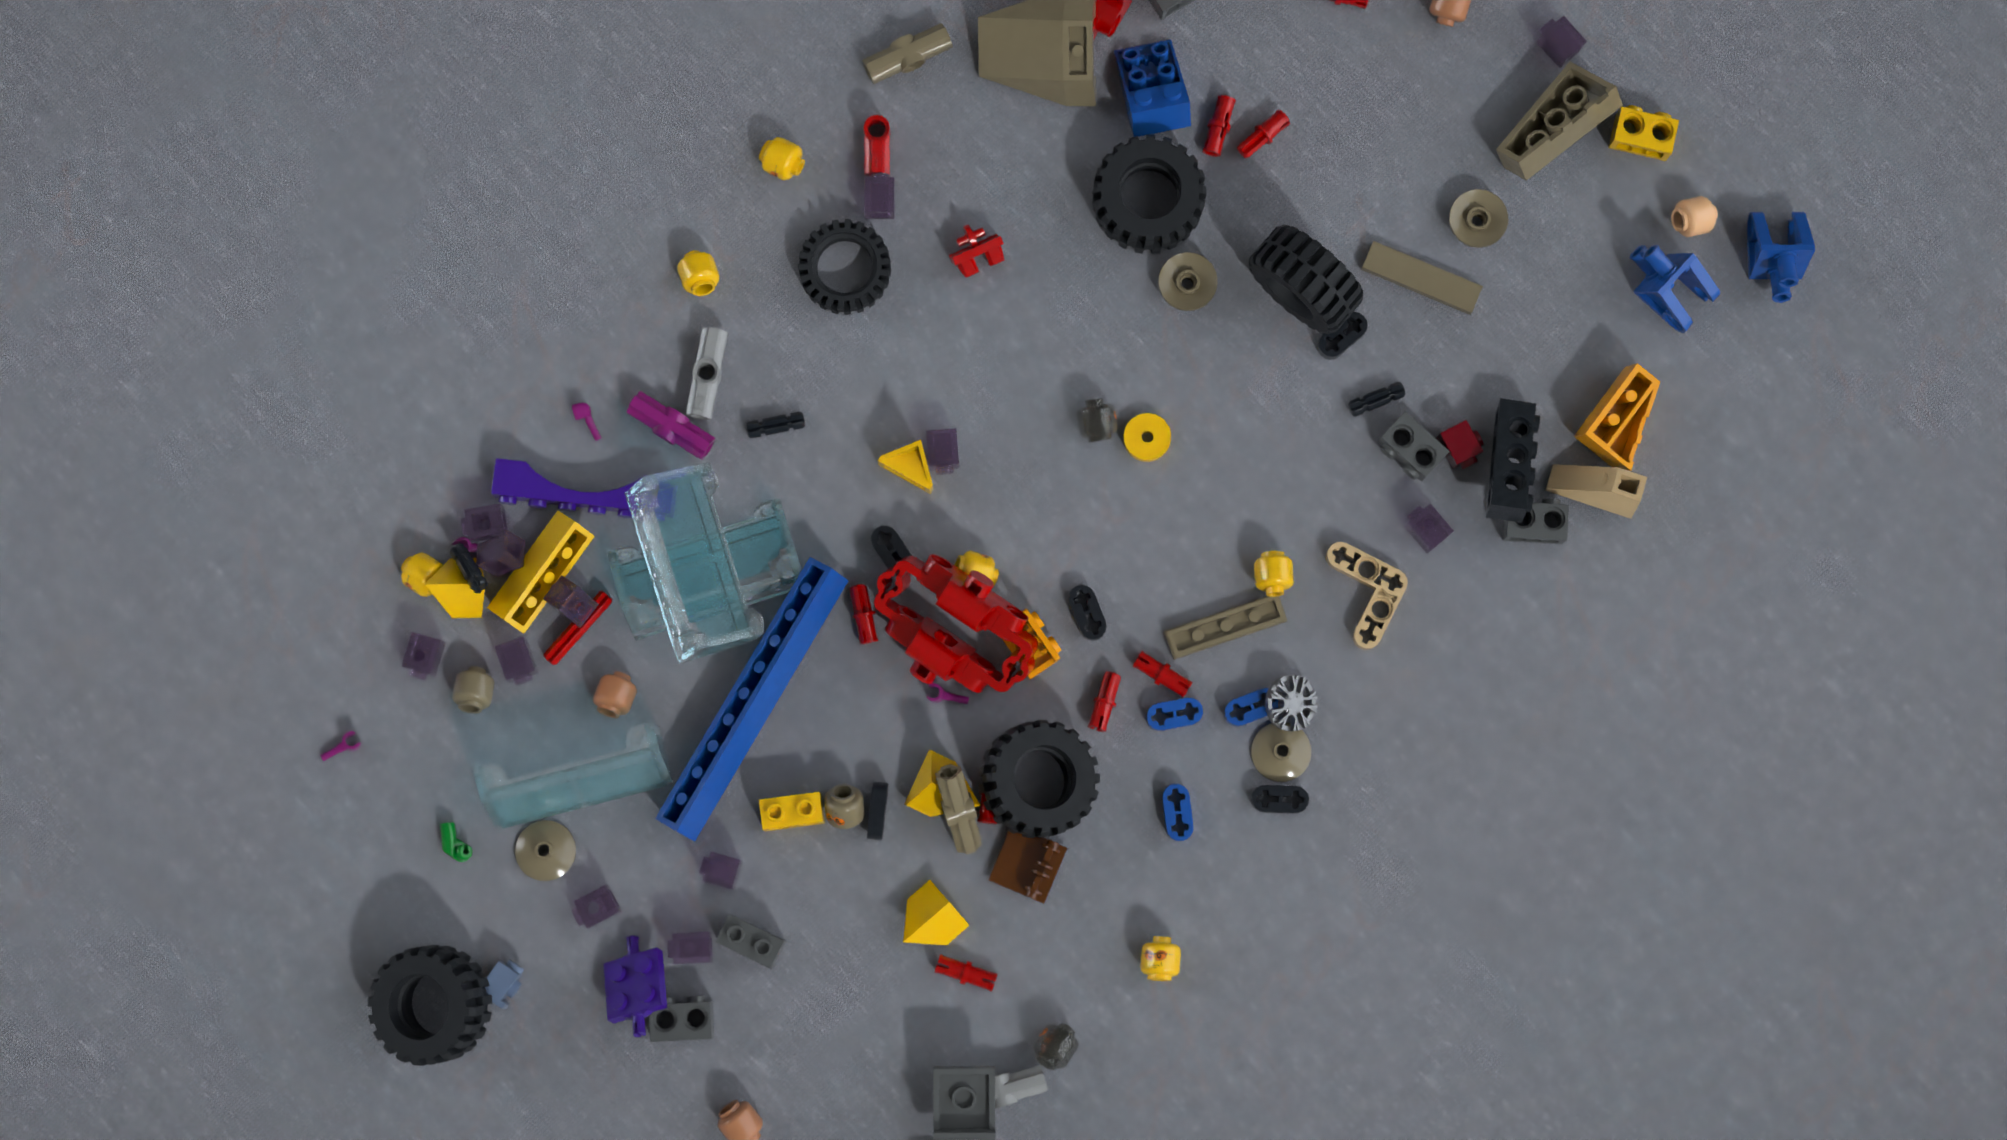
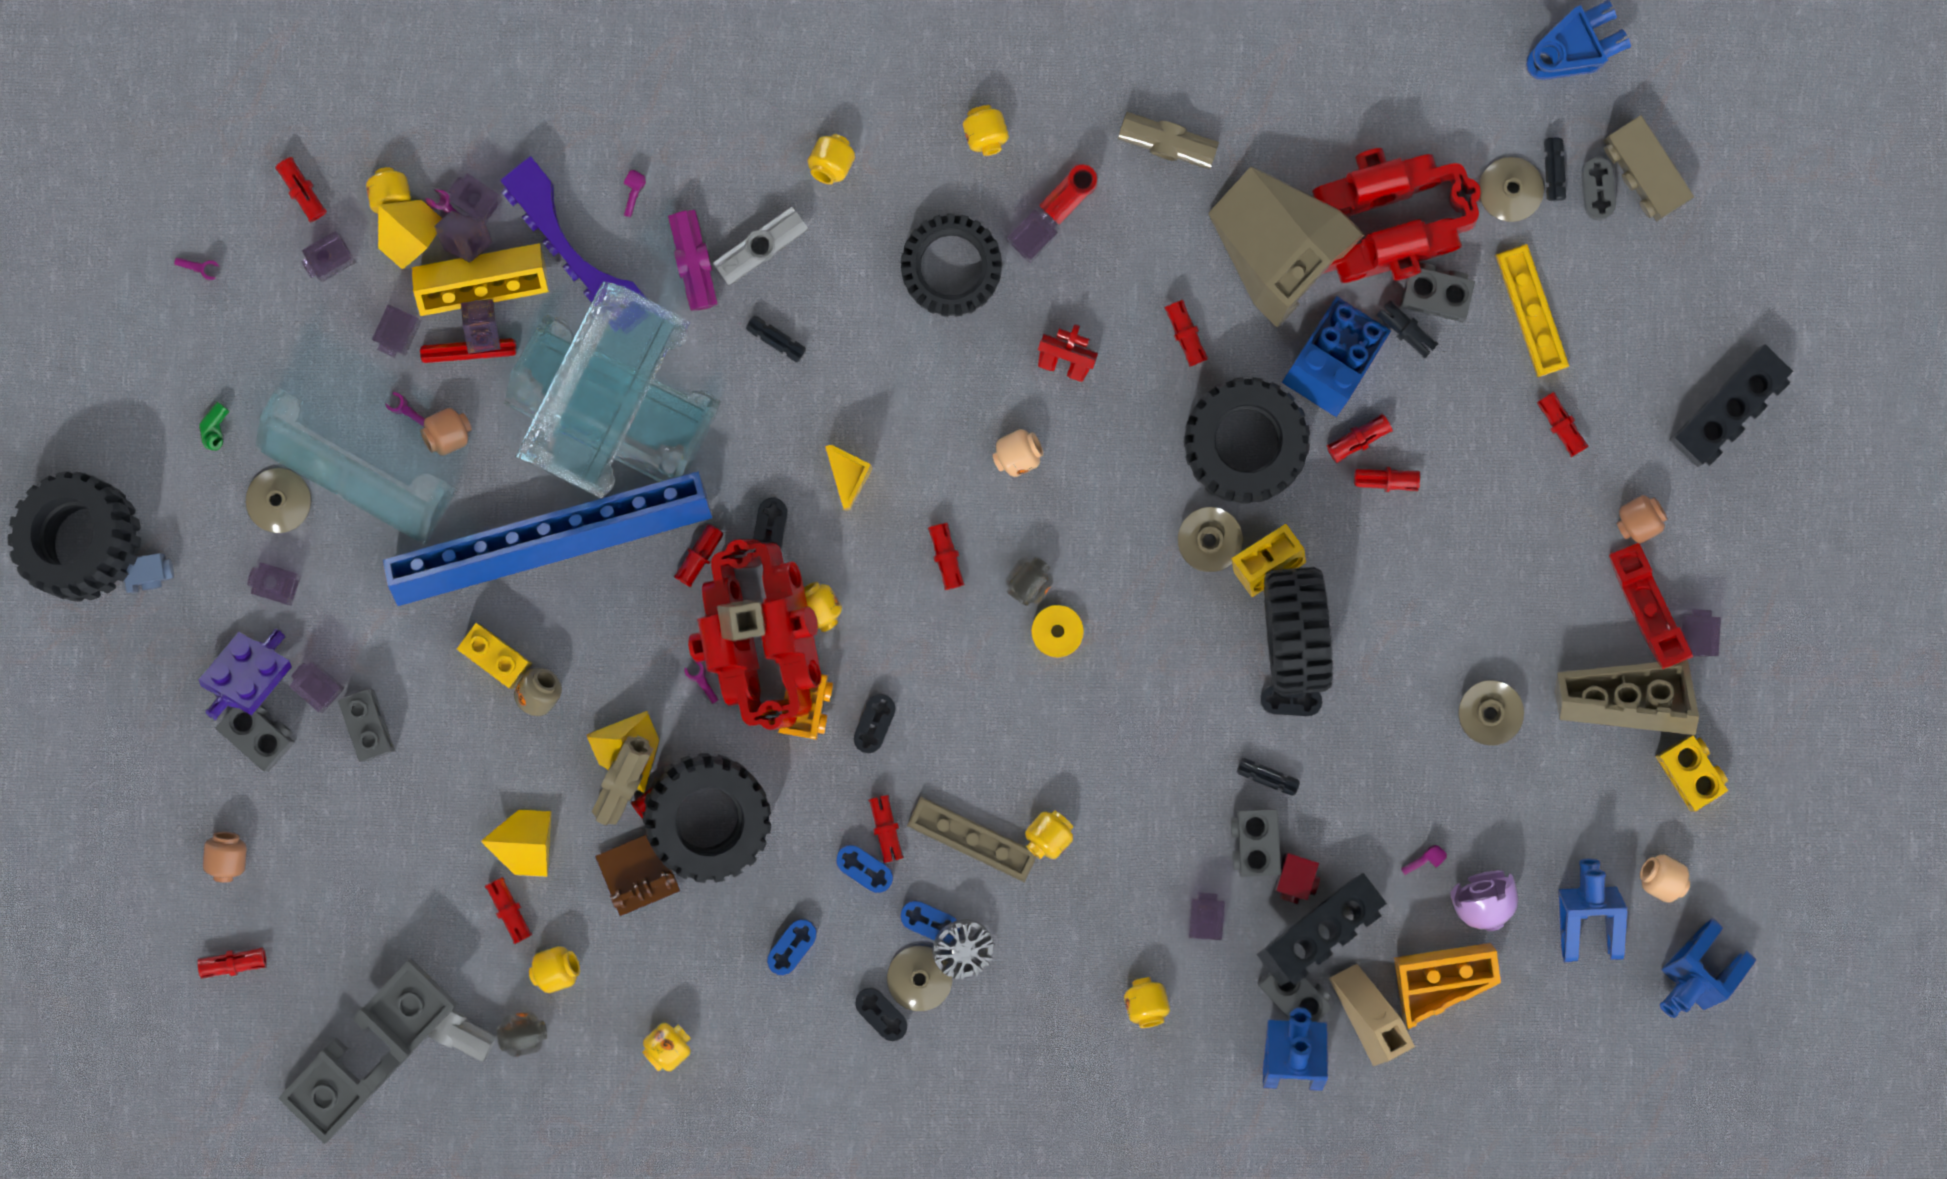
camera: 45 degrees right, 5 degrees up
black axle [450,543,488,593] -> none
dark tan head [452,666,495,714] -> none
clear purple brick [699,851,743,890] -> none
black beam [867,782,889,840] -> none
clear purple brick [926,428,959,475] -> none
red axle [1087,671,1121,732] -> none
tan beam [1326,542,1408,650] -> none
dark tan tile [1361,241,1483,315] -> none
none -> red pin [275,157,327,223]
none -> magenta hand [385,392,425,427]
none -> yellow head [529,946,580,993]
none -> dark tan brick [717,600,765,640]
none -> red pin [928,522,965,591]
none -> light nougat head [993,429,1044,477]
none -> yellow head [1124,977,1170,1028]
none -> red pin [1164,299,1209,367]
none -> yellow brick [1231,524,1306,597]
none -> blue piece [1263,1008,1328,1091]
none -> black pin [1376,300,1438,359]
none -> magenta hand [1401,845,1447,875]
none -> lavender cylinder [1450,870,1518,931]
none -> red slope [1609,543,1693,669]

